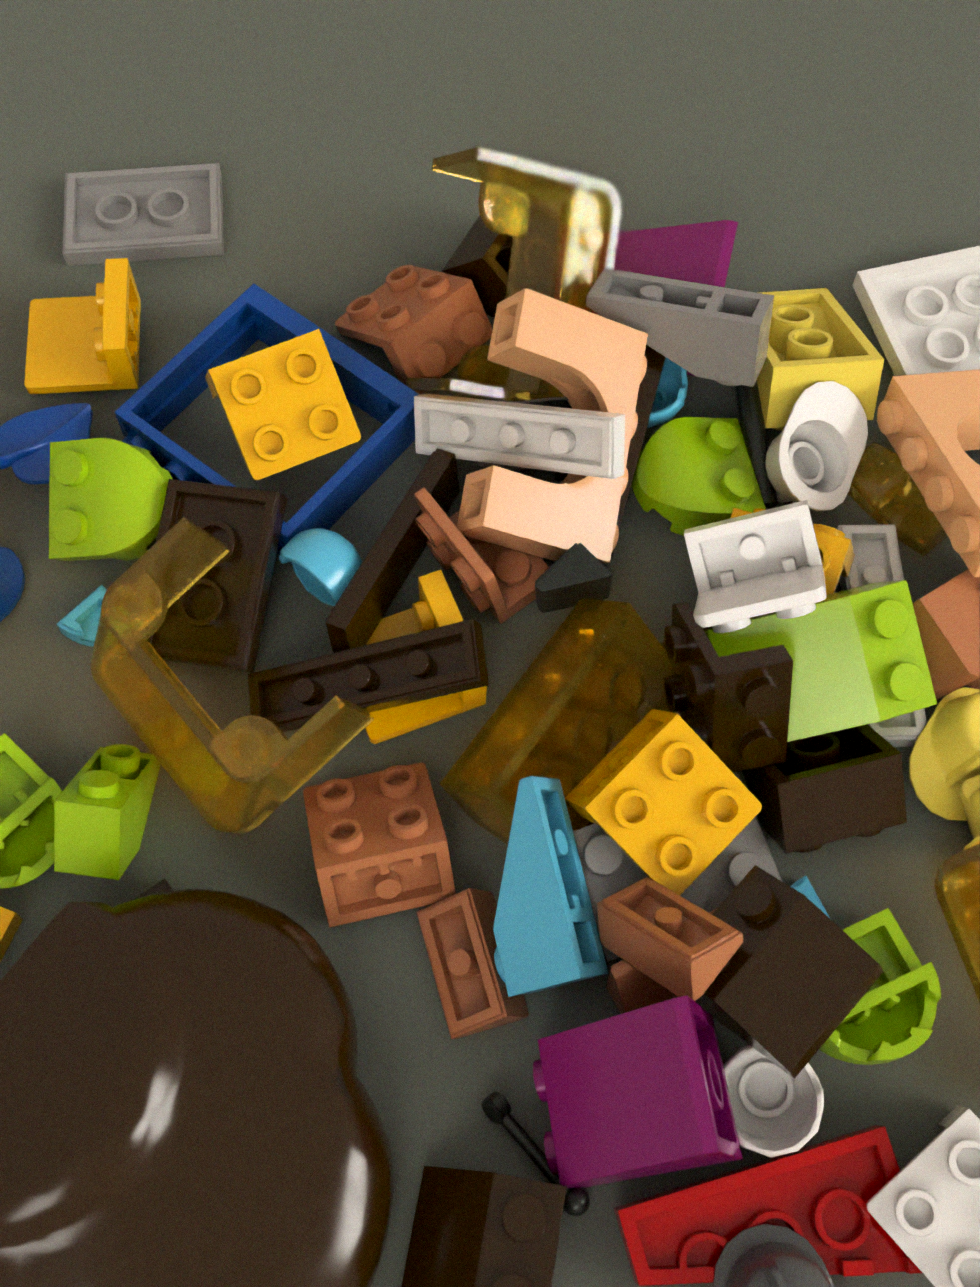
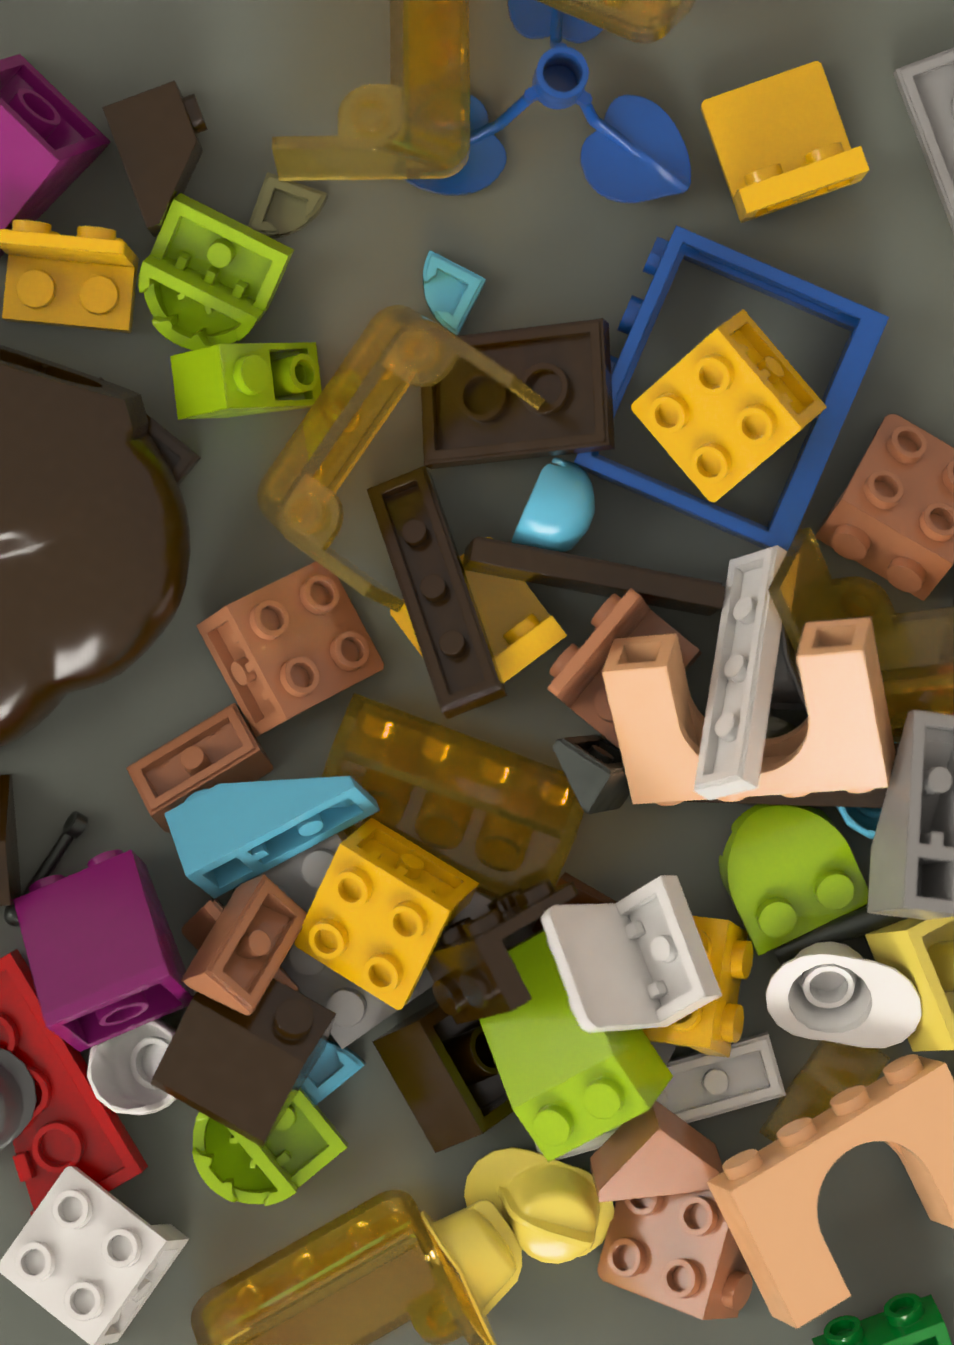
camera: 75 degrees right, 25 degrees up
lime slope [49,438,172,561] -> none

